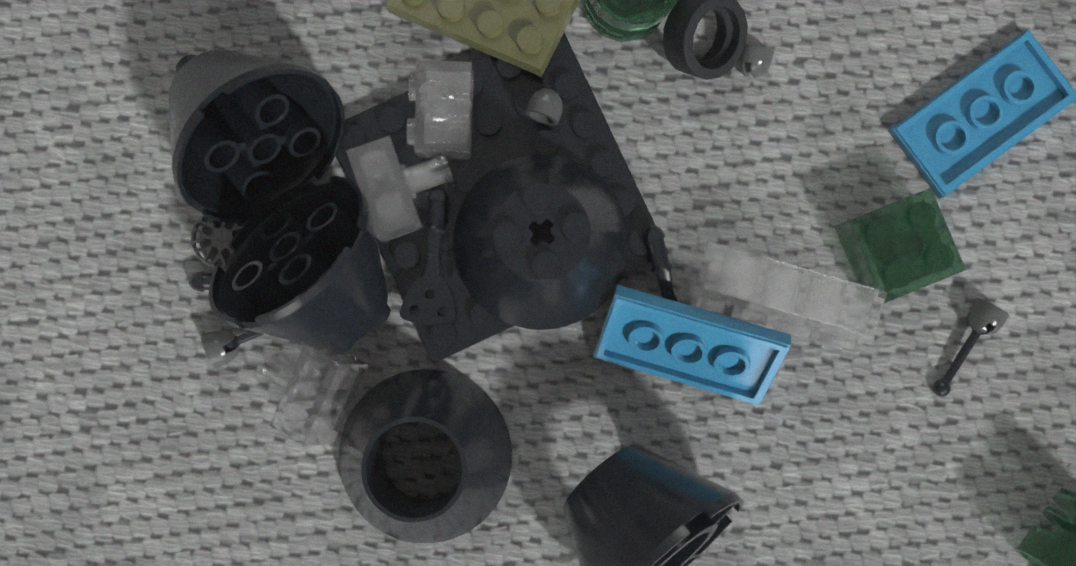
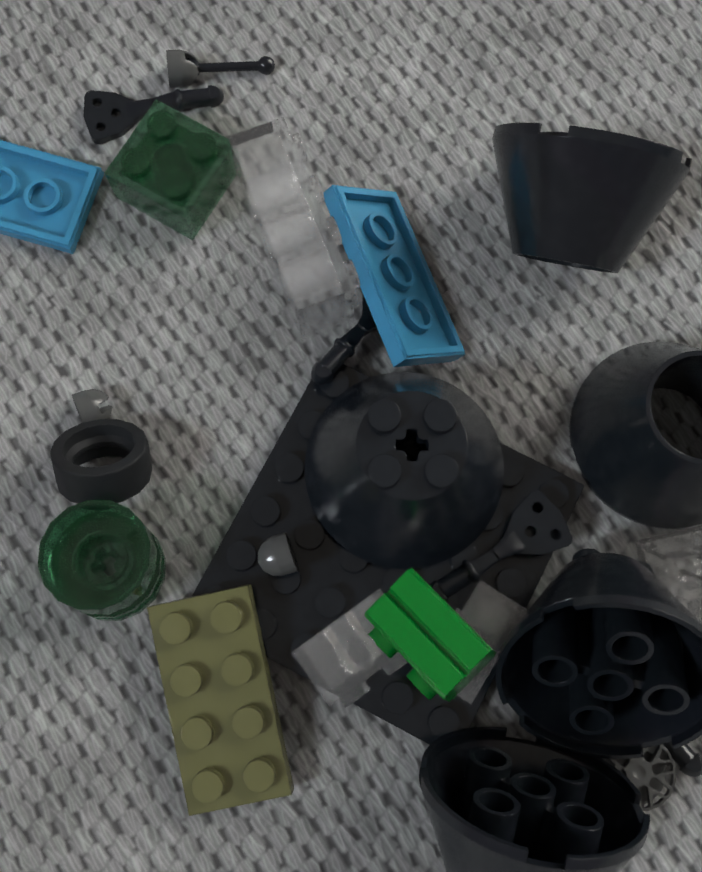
camera: 125 degrees left, 10 degrees down
none -> black piece [83,85,224,144]
none -> green brick [364,568,497,702]

